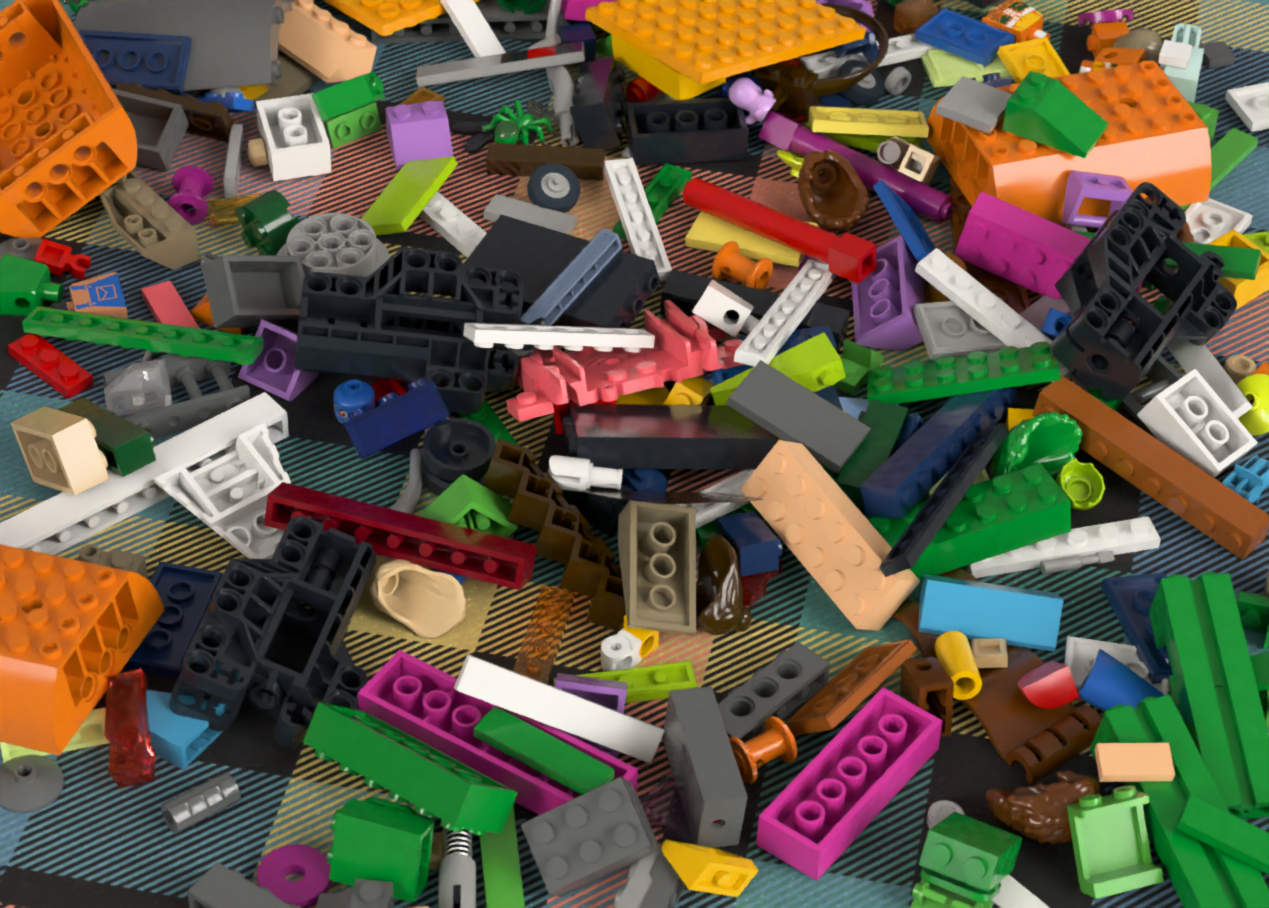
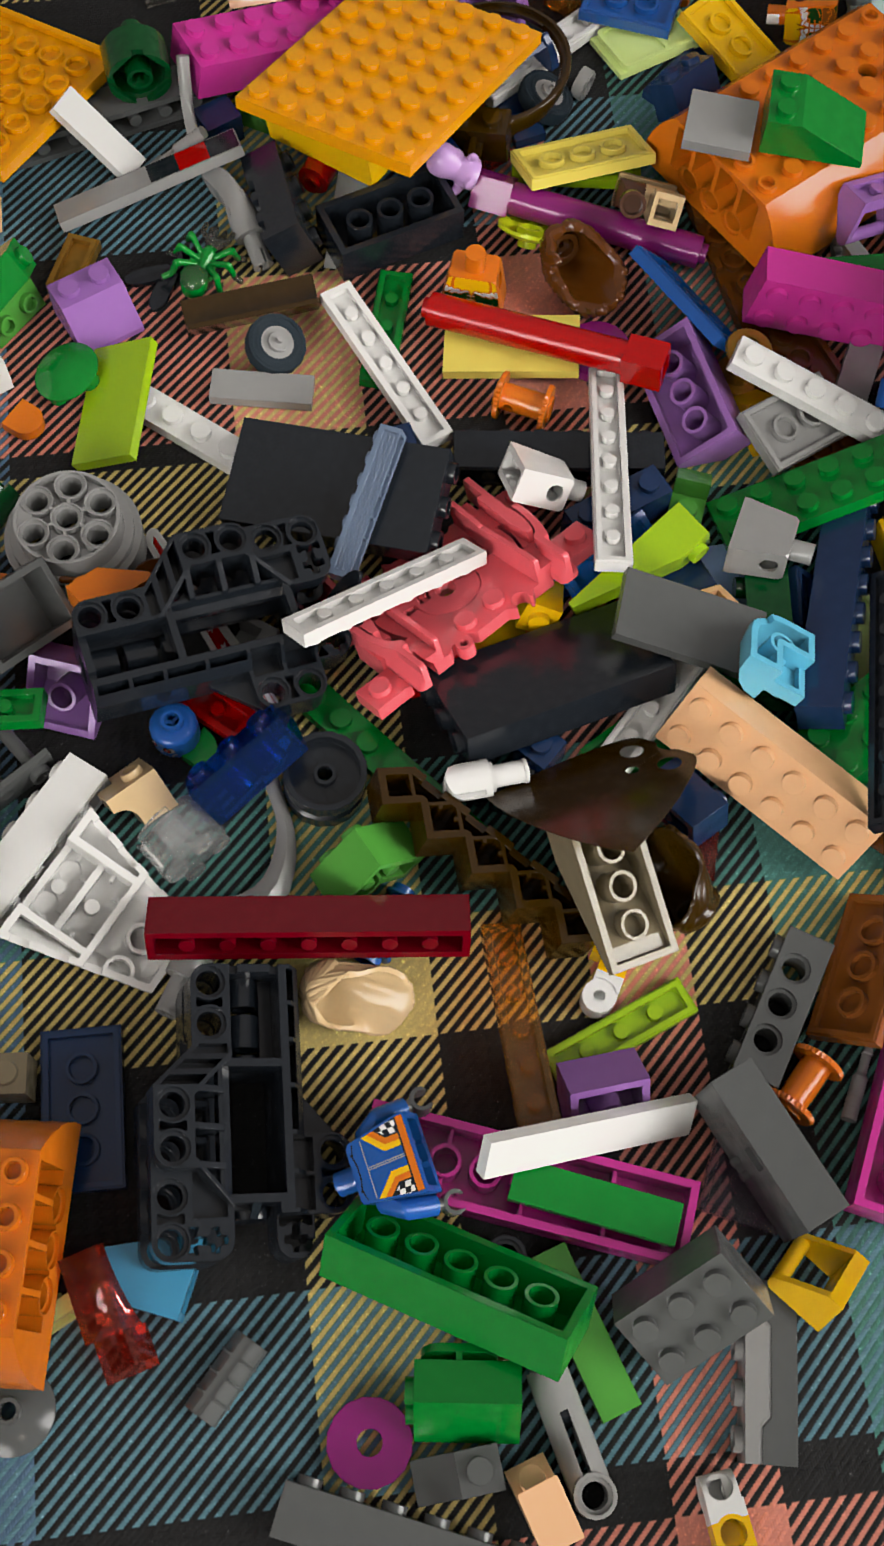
camera: 20 degrees left, 25 degrees up
none -> orange tile [1,399,46,440]
none -> green dish [35,342,100,406]
none -> tan brick [97,758,178,827]
none -> clear brick [136,794,230,883]
none -> blue torso [333,1086,466,1220]
none -> orange torso [442,244,507,308]
none -> light grey torso [722,497,816,579]
none -> medium azure brick [738,614,815,706]

